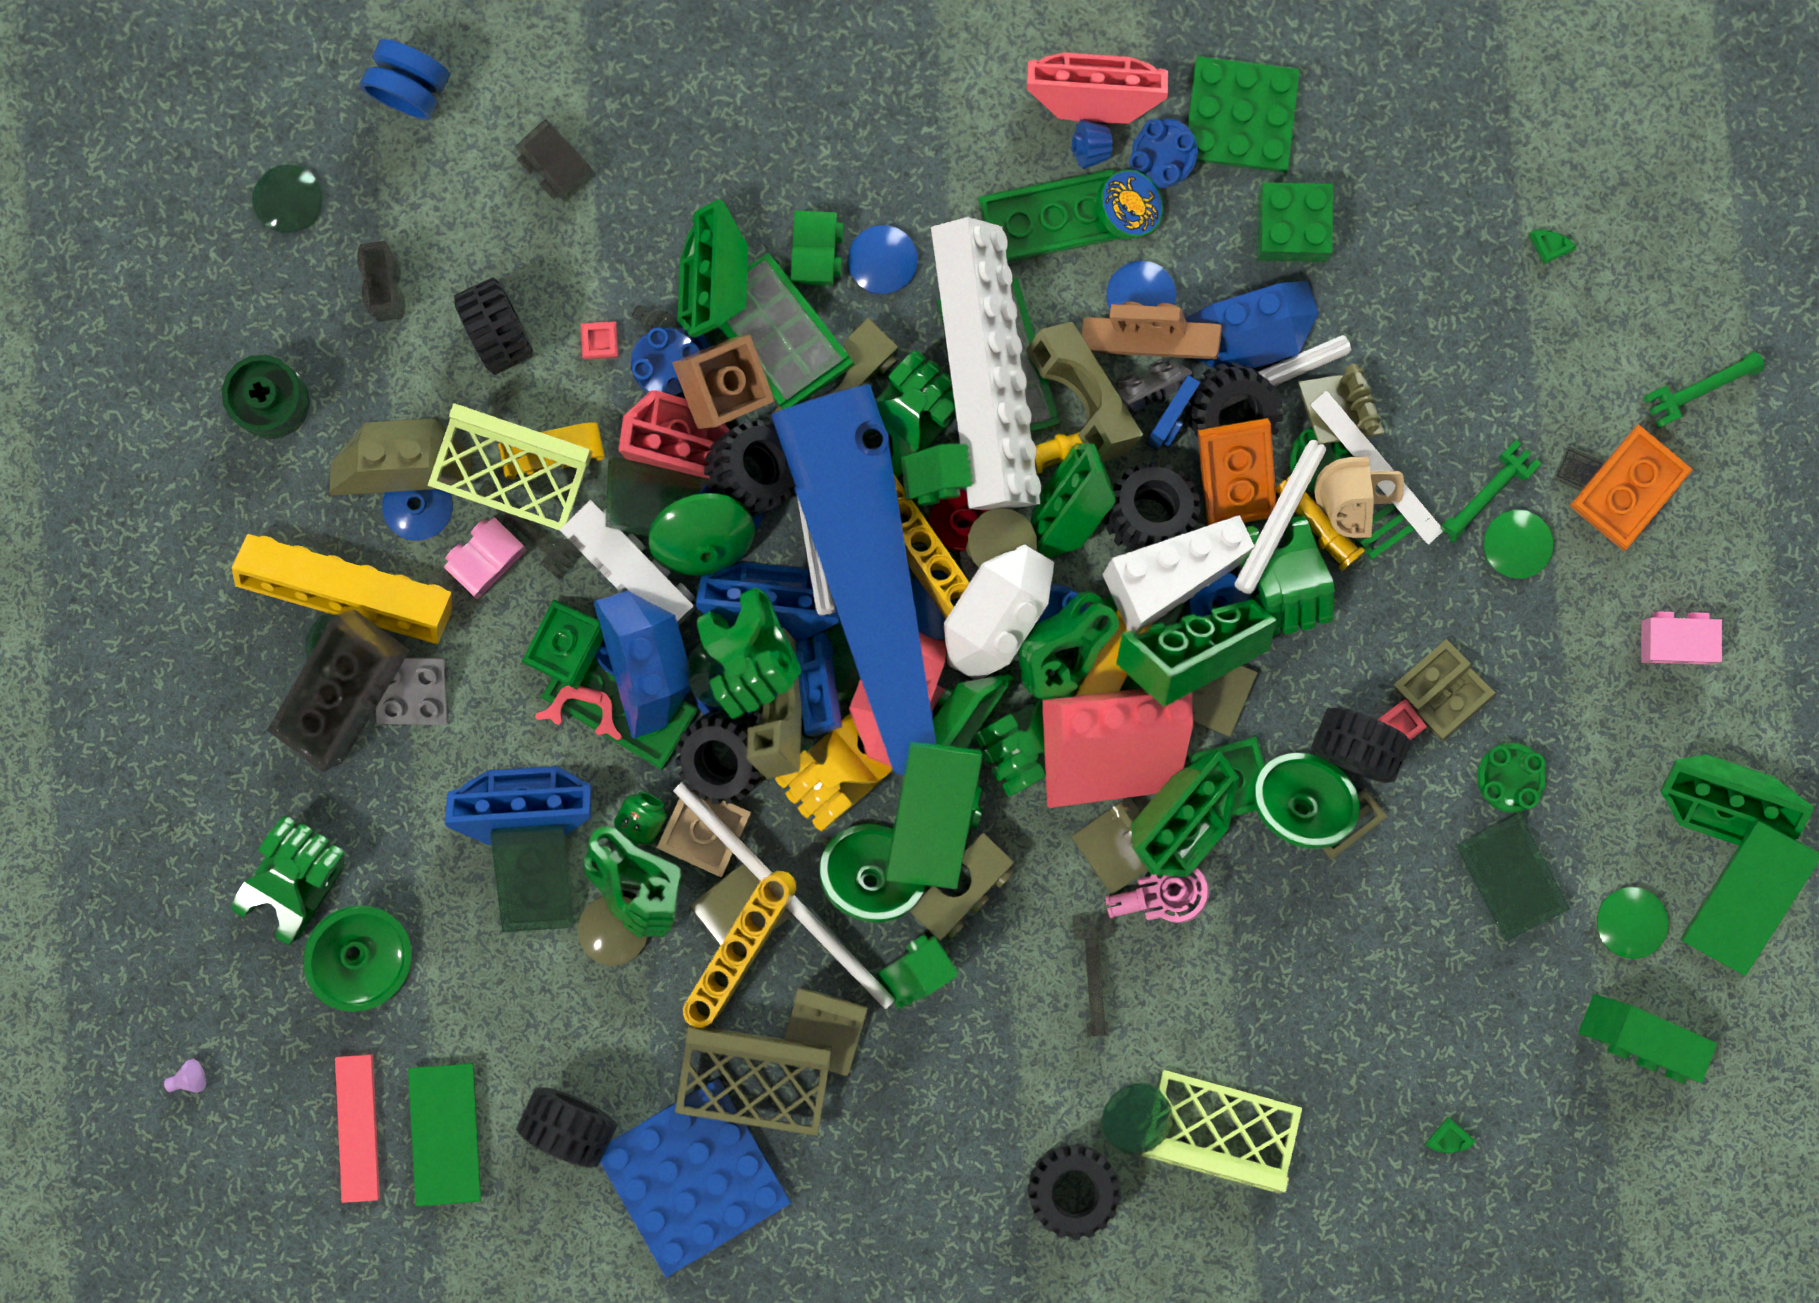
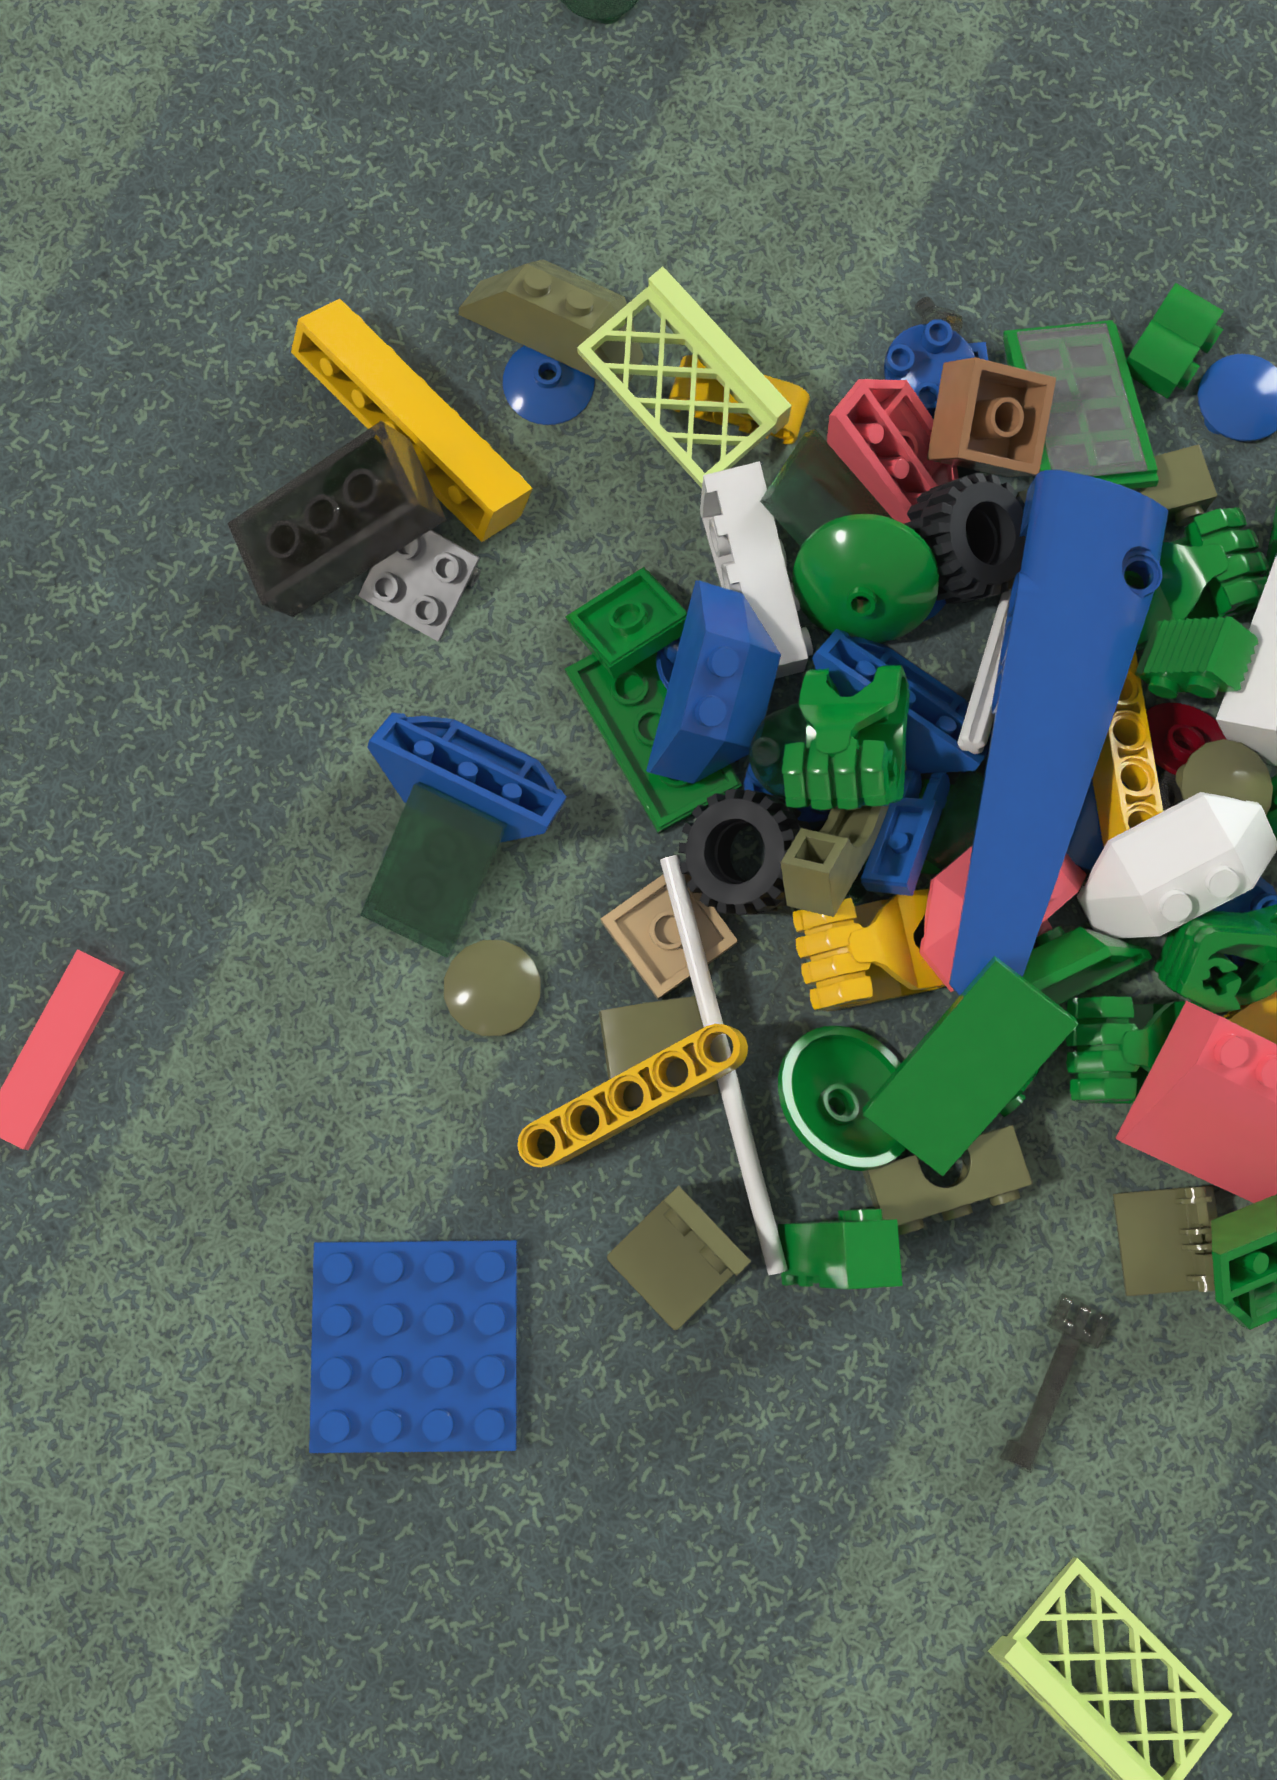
camera: 30 degrees right, 5 degrees down
dark green wheel [222,355,310,439] -> none
green piece [231,815,345,946] -> none
green dish [303,905,412,1012] -> none
clear smoke brick [357,241,405,322] -> none
green piece [408,1063,482,1206] -> none
bright pink brick [444,517,527,600] -> none
black tyre [454,277,533,375] -> none
clear smoke hinge [476,479,583,580] -> none
clear smoke brick [514,118,595,203] -> none
black tyre [516,1087,617,1167] -> none
coral helmet [535,686,623,740] -> none
coral tile [581,322,618,360] -> none
green piece [583,826,681,938] -> none
green head [614,792,667,847] -> none
olive fence [675,1026,832,1136] -> none
green wedge [677,199,748,338] -> none
black tyre [1028,1143,1121,1240] -> none
clear green tile [1101,1083,1172,1154] -> none
bright pink pin [1105,868,1209,923] -> none

